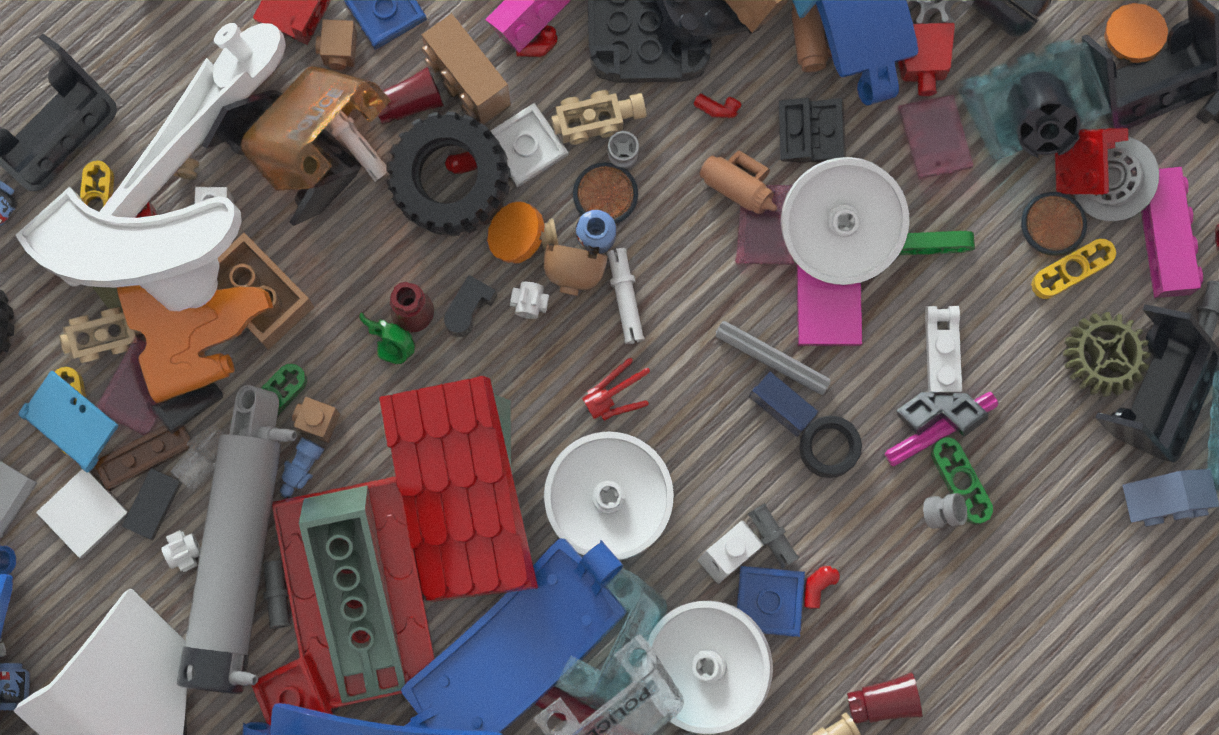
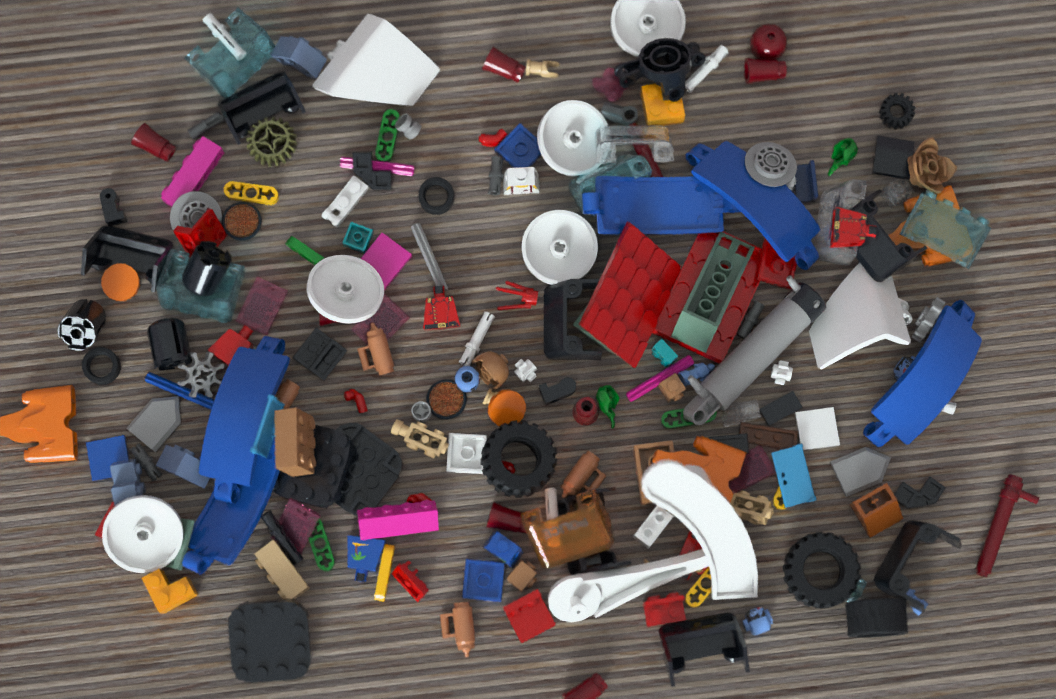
camera: 140 degrees left, 0 degrees up
medium nougat brick [421,13,511,125] -> none
dark blue panel [749,372,819,437] -> none
none -> white panel [312,14,440,106]
none -> teal piece [342,222,374,254]
none -> red torso [423,286,460,330]
none -> blue torso [483,531,524,568]
none -> black windscreen [544,279,602,360]
none -> nougat piece [561,451,606,498]
none -> dark pink axle [626,355,694,402]
none -> red bracket [643,592,686,627]
none -> teal piece [652,339,678,368]

